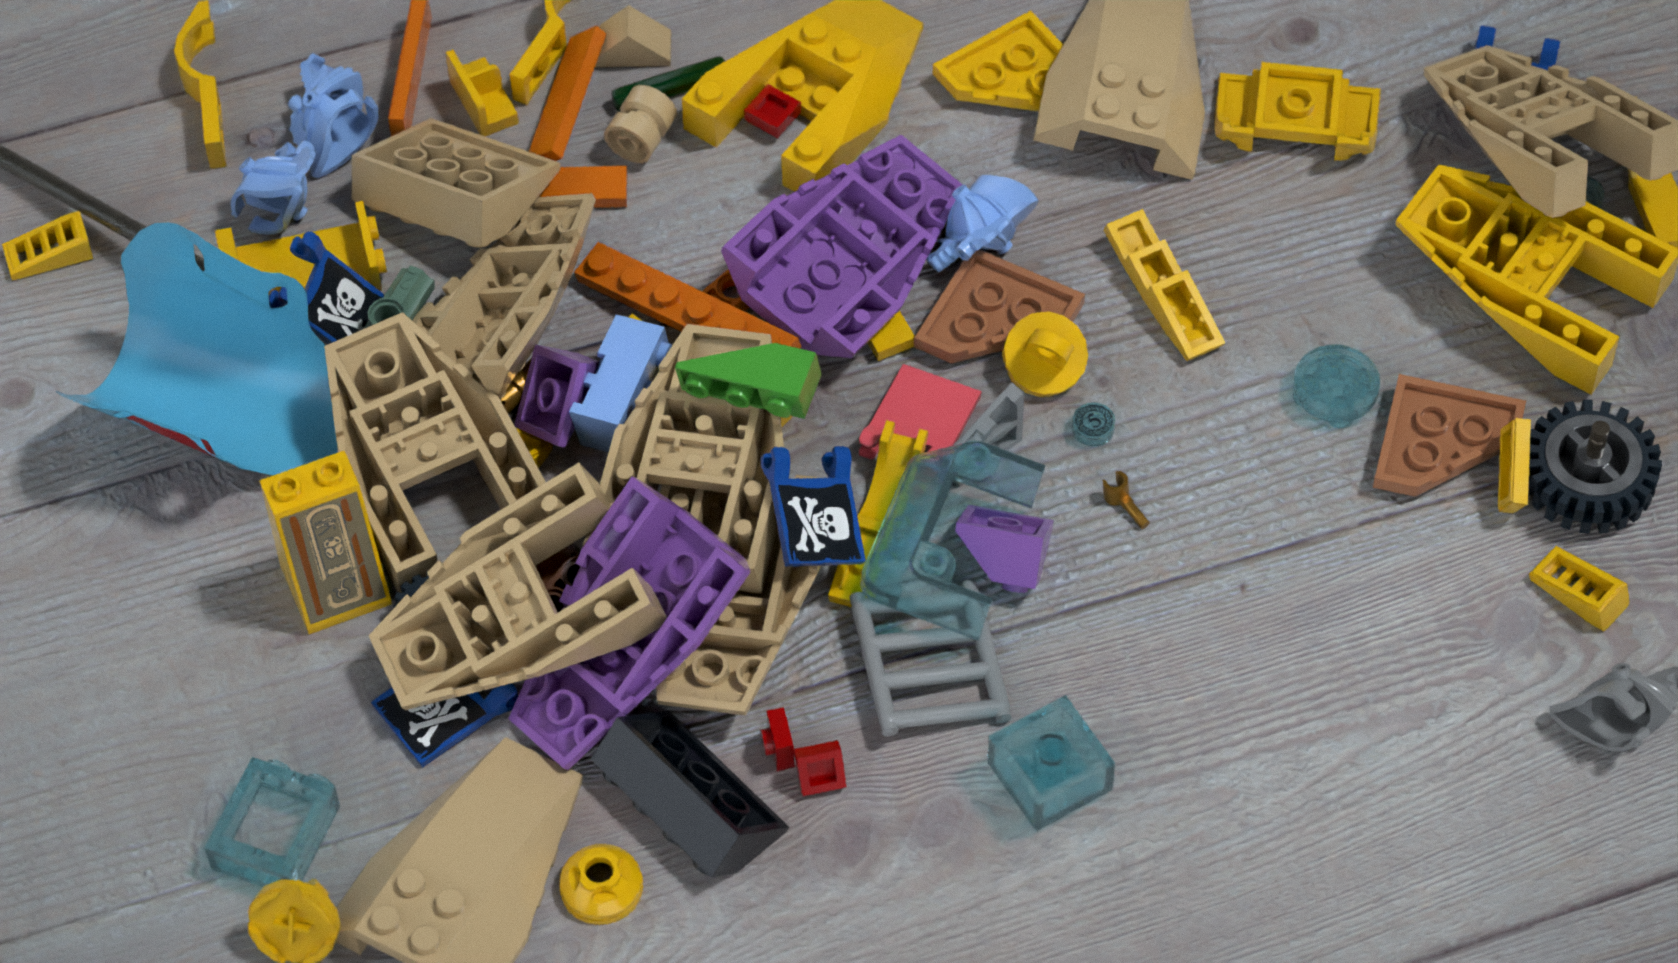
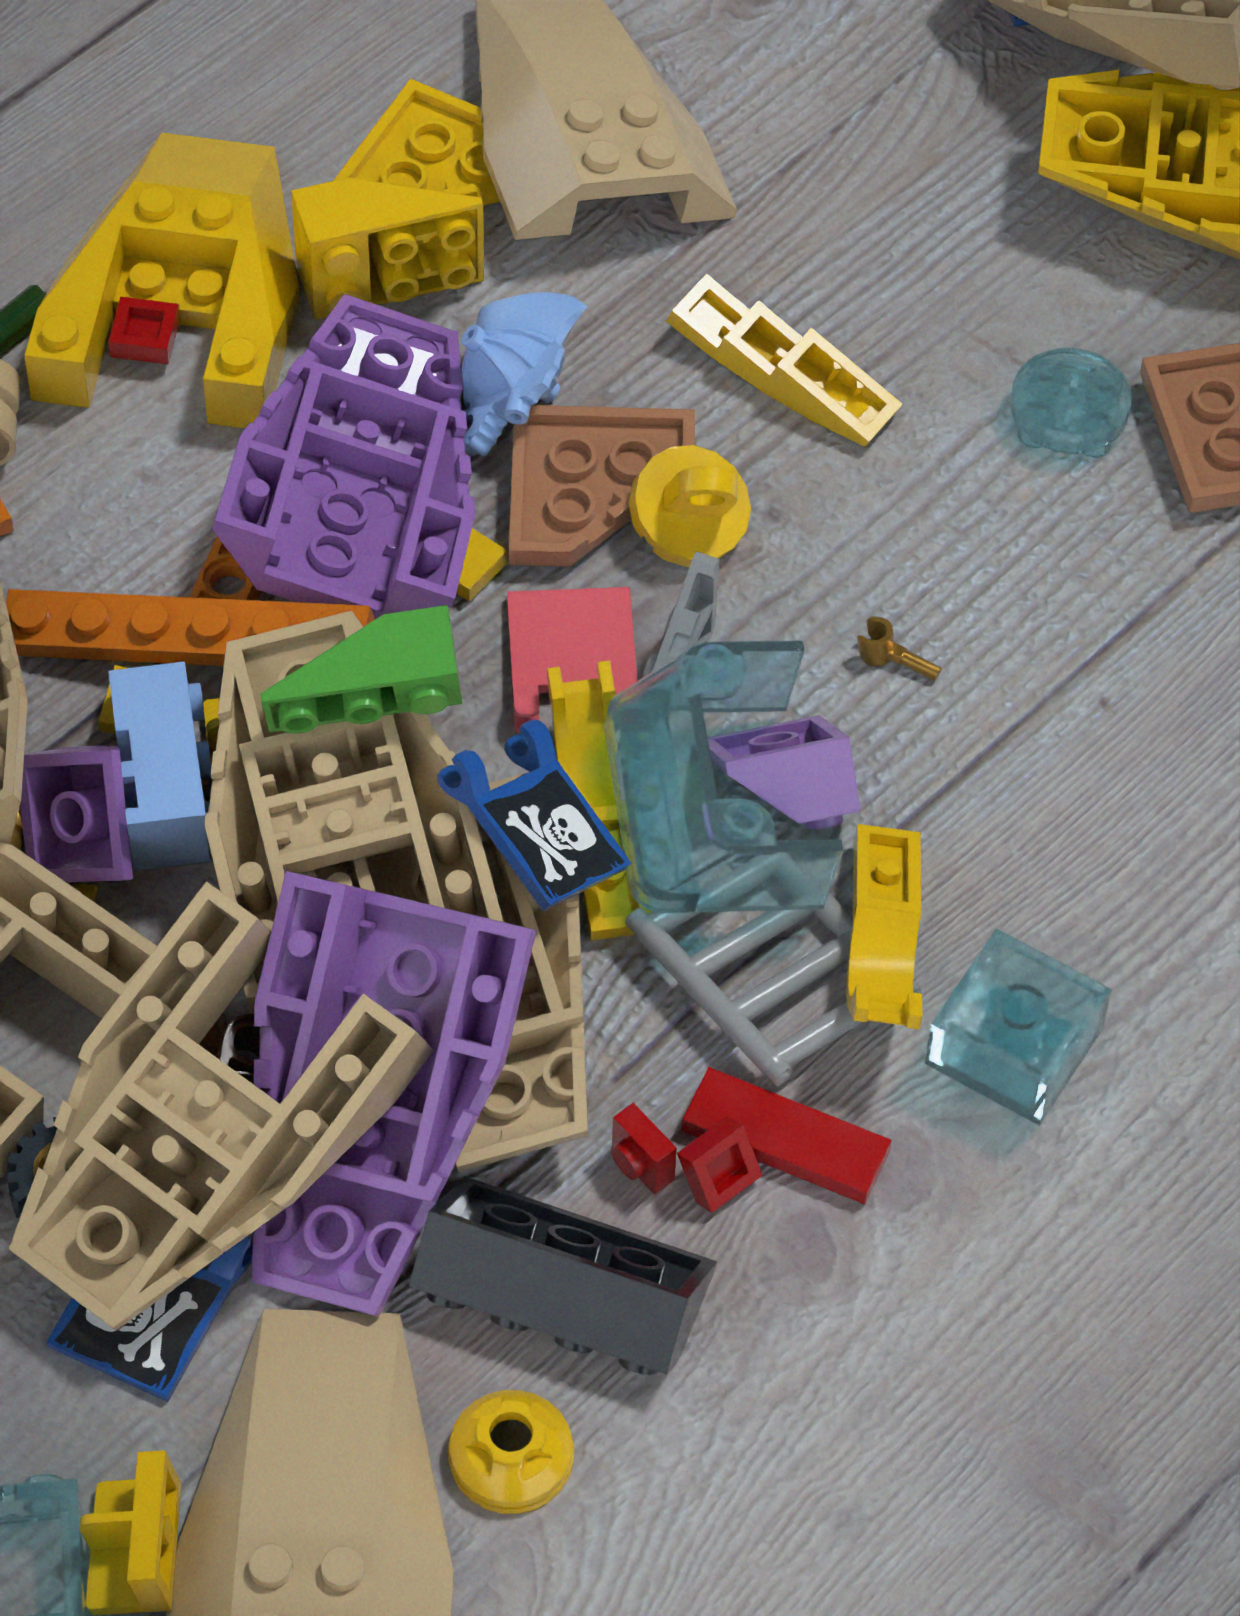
camera: 30 degrees left, 0 degrees up
clear light blue tile [1072,402,1116,447] -> none
yellow piece [1214,62,1381,161] -> none
none -> yellow panel [79,1450,182,1615]
none -> yellow slope [291,177,484,320]
none -> red tile [681,1067,892,1204]
none -> yellow piece [846,824,923,1030]

